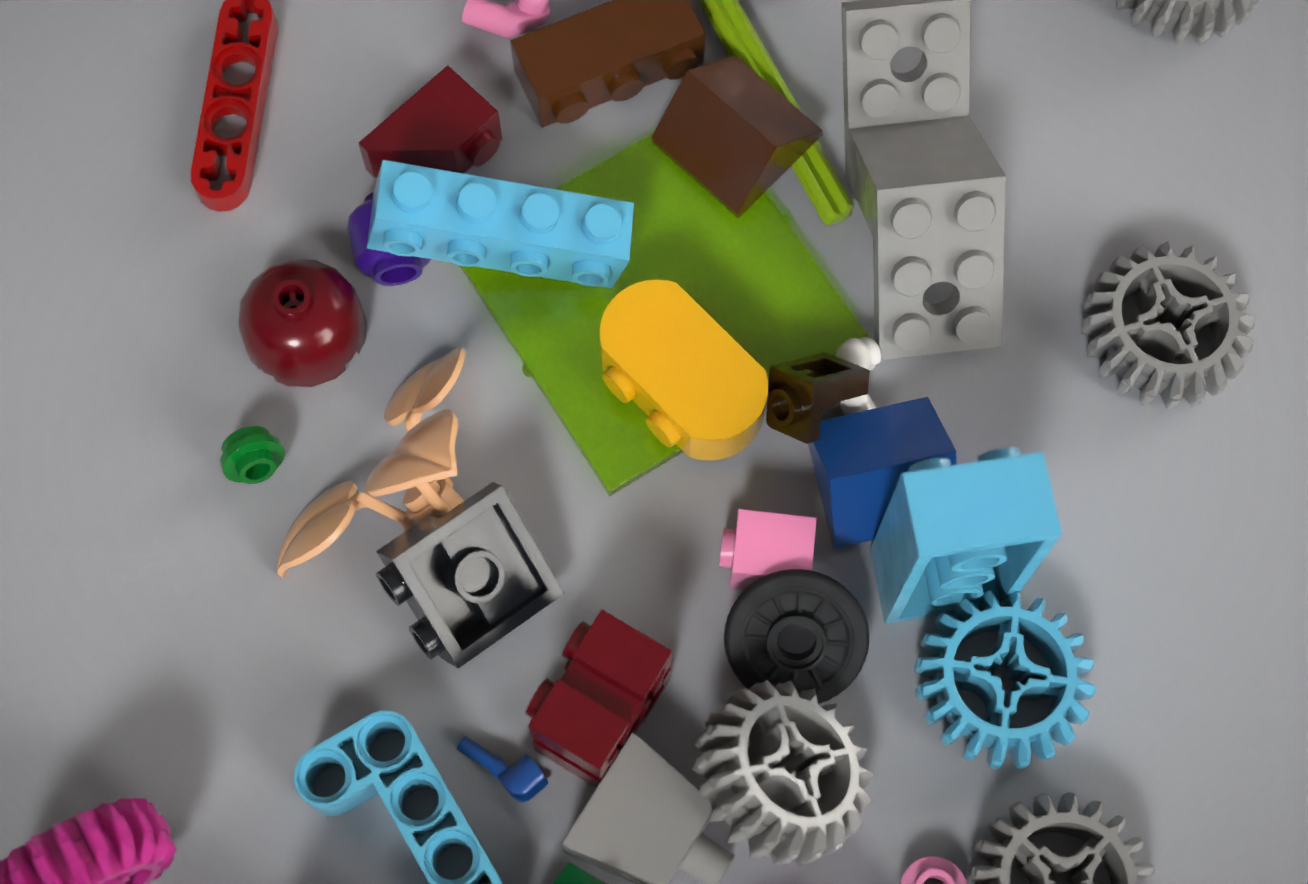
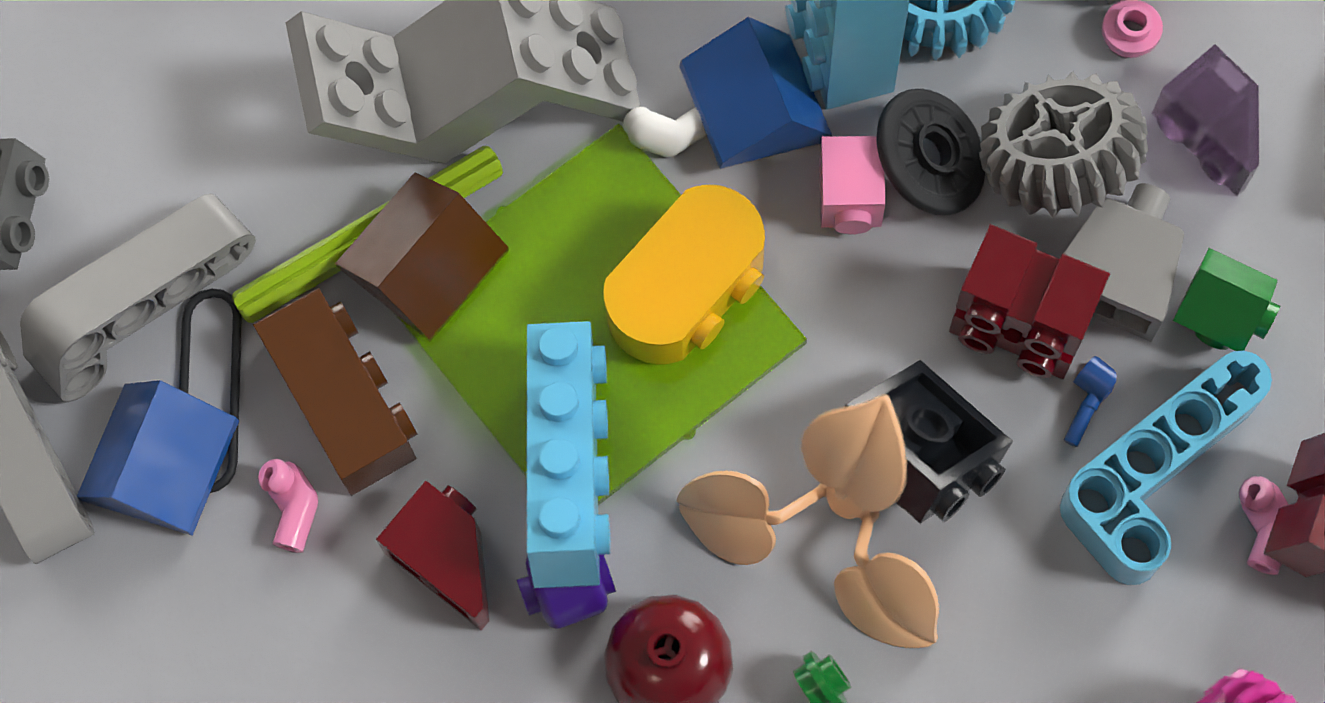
camera: 90 degrees left, 0 degrees up
dark brown bracket [766,352,870,444] -> none

